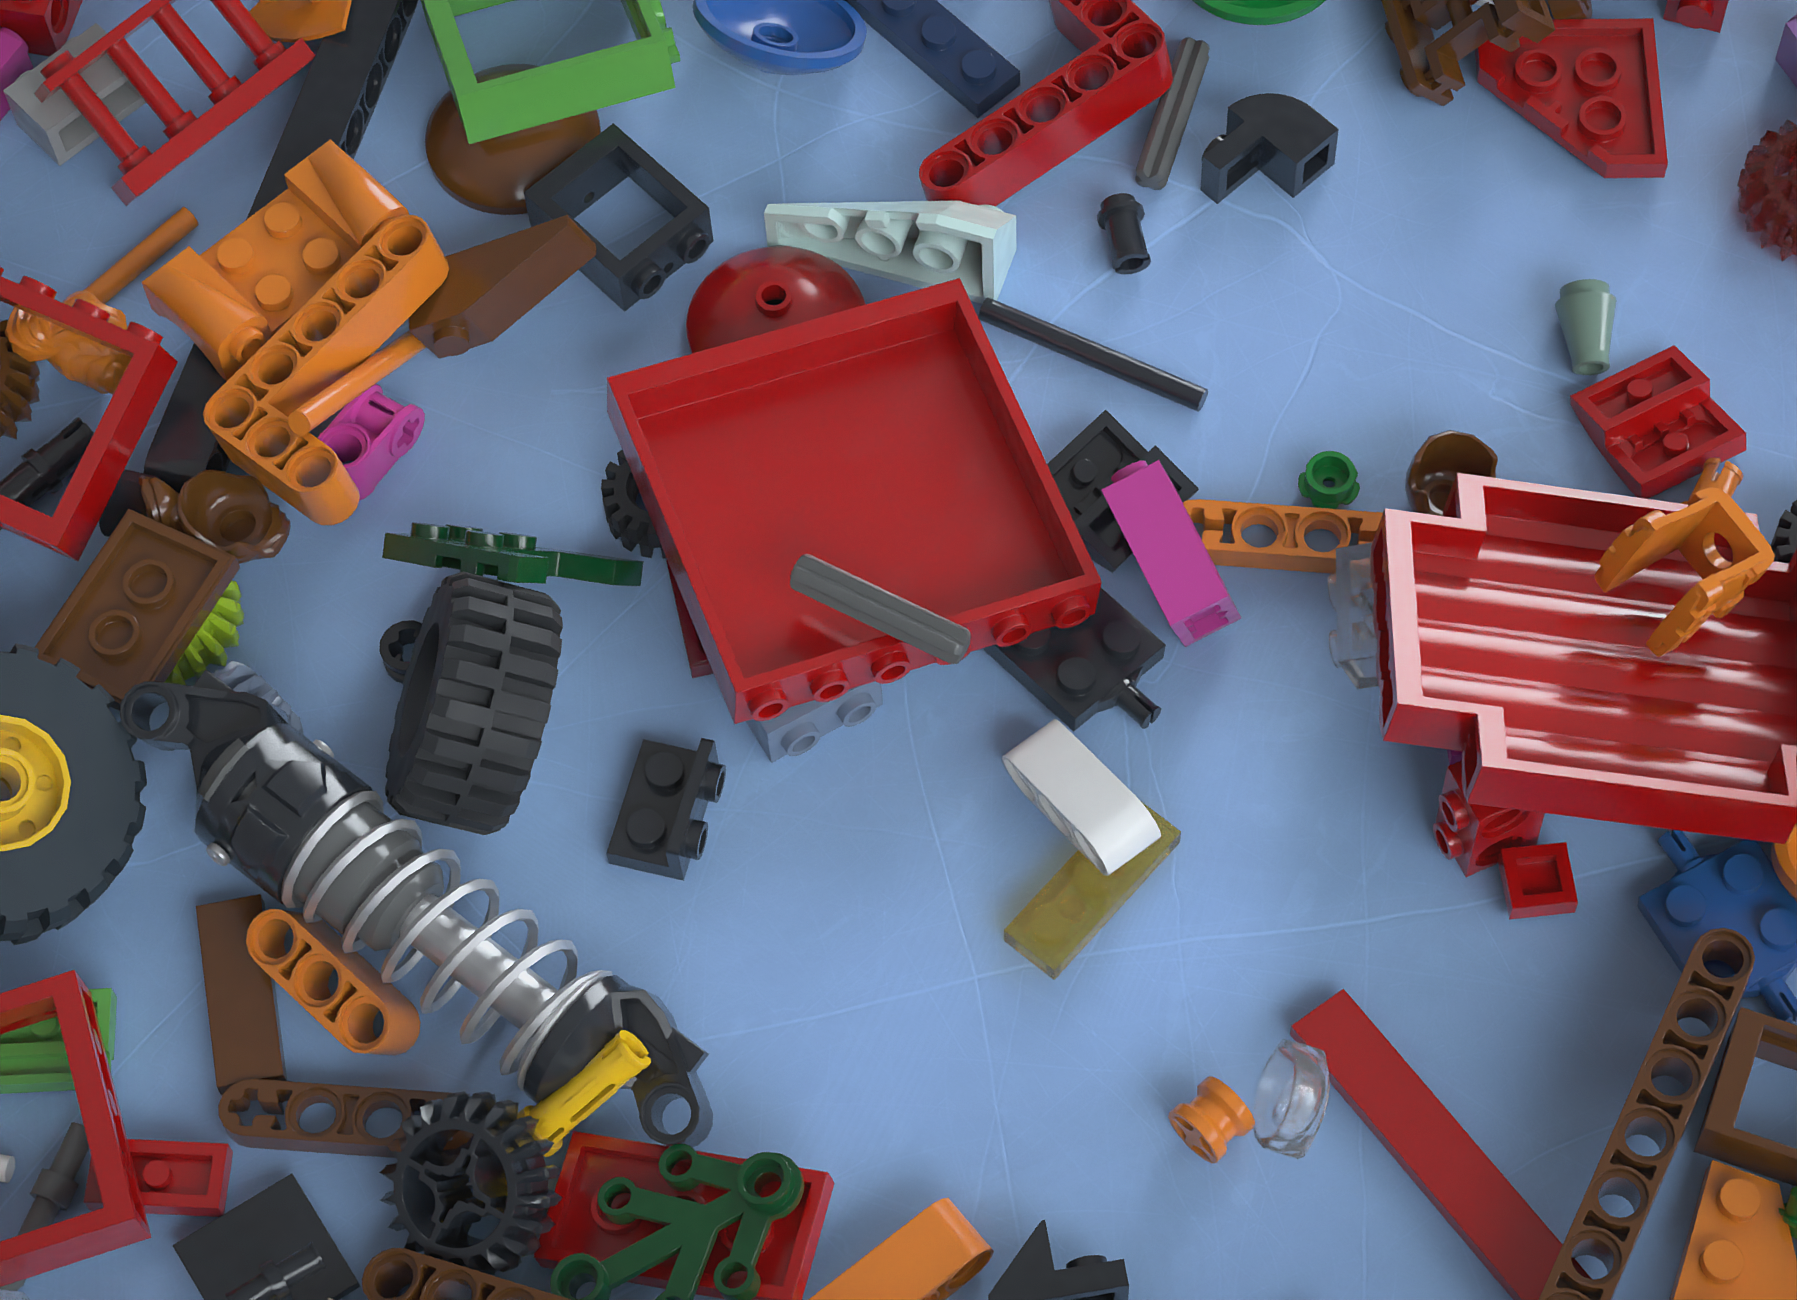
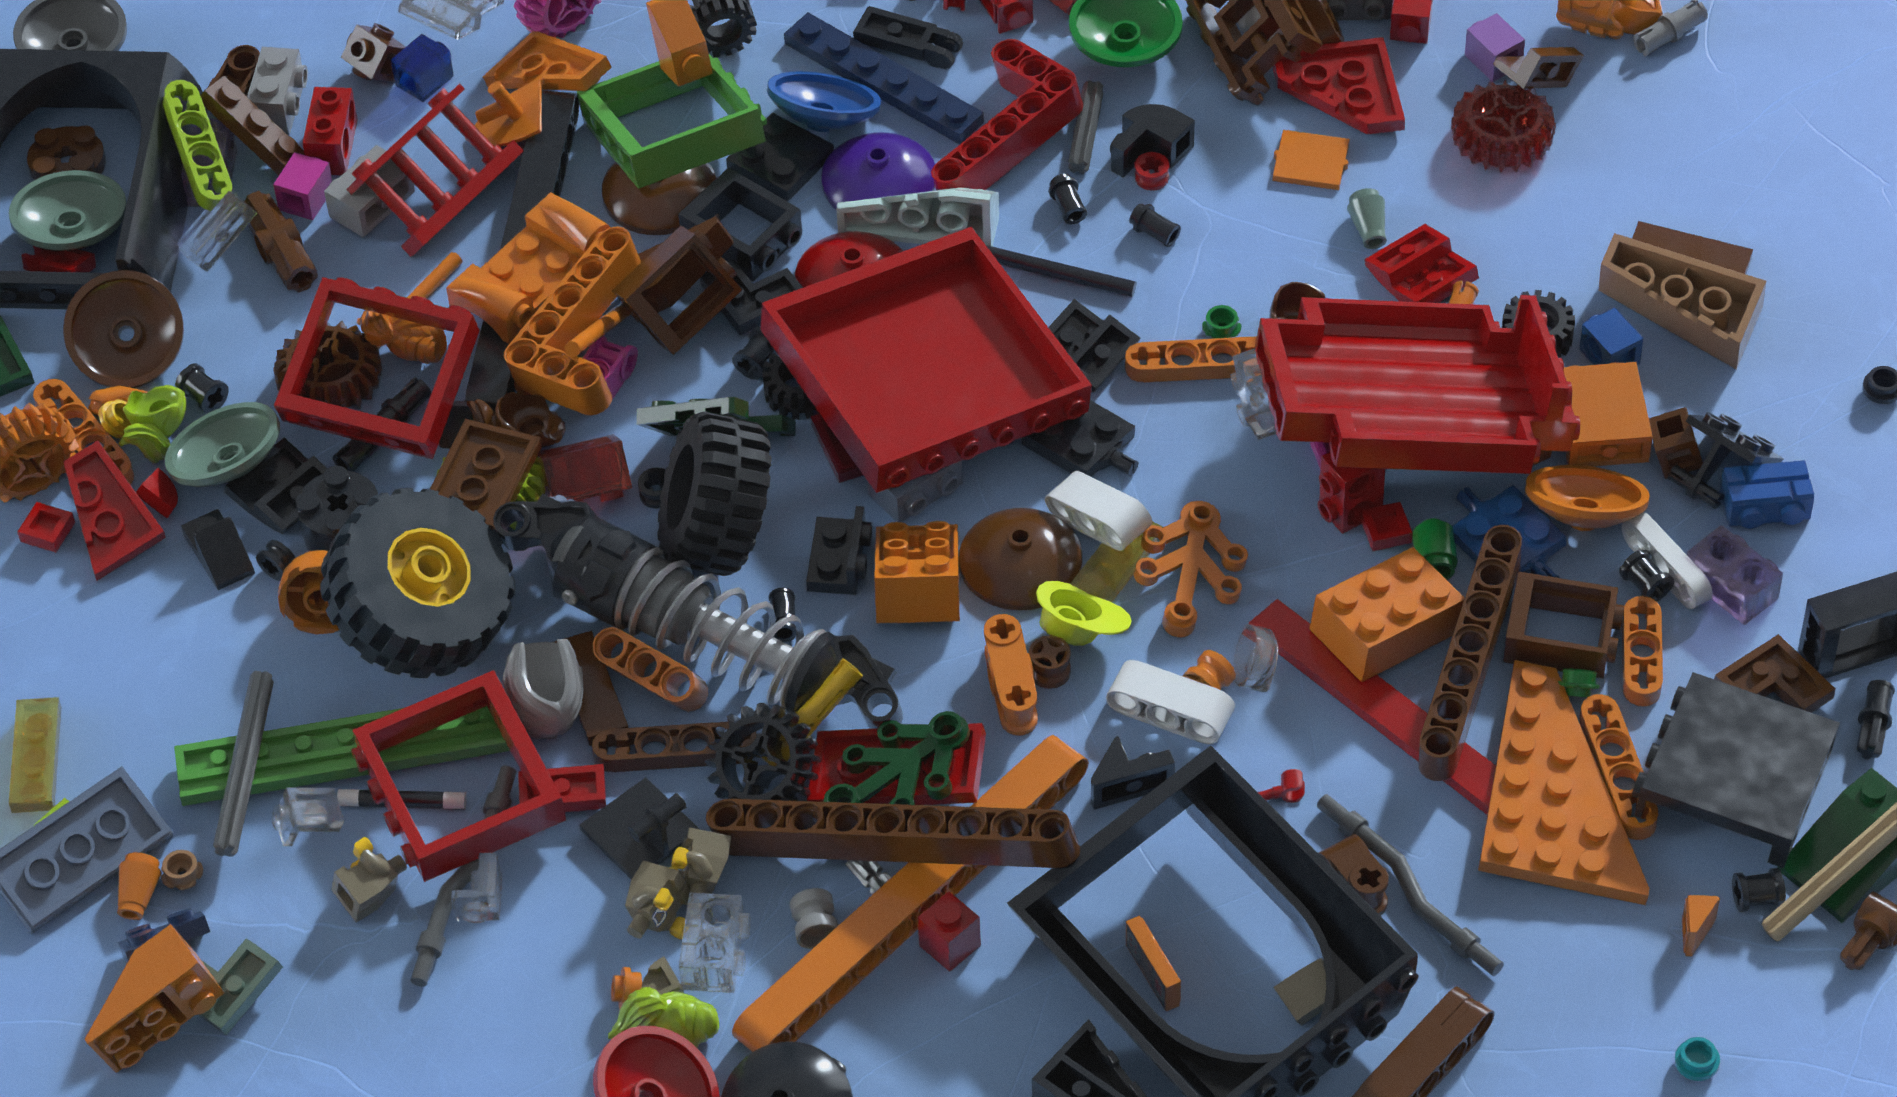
camera: 10 degrees left, 10 degrees down
dark grey axle [790,554,971,664] -> none
dark pink window [1101,460,1241,647] -> none
orange piece [1595,487,1775,657] -> none
none -> light grey hair [503,639,584,739]
none -> clear red slope [538,434,632,502]
none -> reddish brown window [612,226,742,355]
none -> black plate [700,259,803,335]
none -> black plate [726,112,834,201]
none -> black bush [732,326,778,380]
none -> black pin [767,587,797,642]
none -> dark purple dish [821,132,936,209]
none -> orange slope [874,521,960,624]
none -> reddish brown dish [959,508,1083,610]
none -> orange piece [984,614,1038,736]
none -> reddish brown wheel [1029,635,1071,689]
none -> neon yellow piece [1036,581,1132,646]
none -> white beam [1106,660,1235,744]
none -> black pin [1129,203,1181,247]
none -> orange plant [1134,501,1248,637]
none -> red bush [1135,152,1169,191]
none -> orange piece [1272,130,1350,190]
none -> orange brick [1309,547,1465,682]
none -> green brick [1412,518,1458,580]

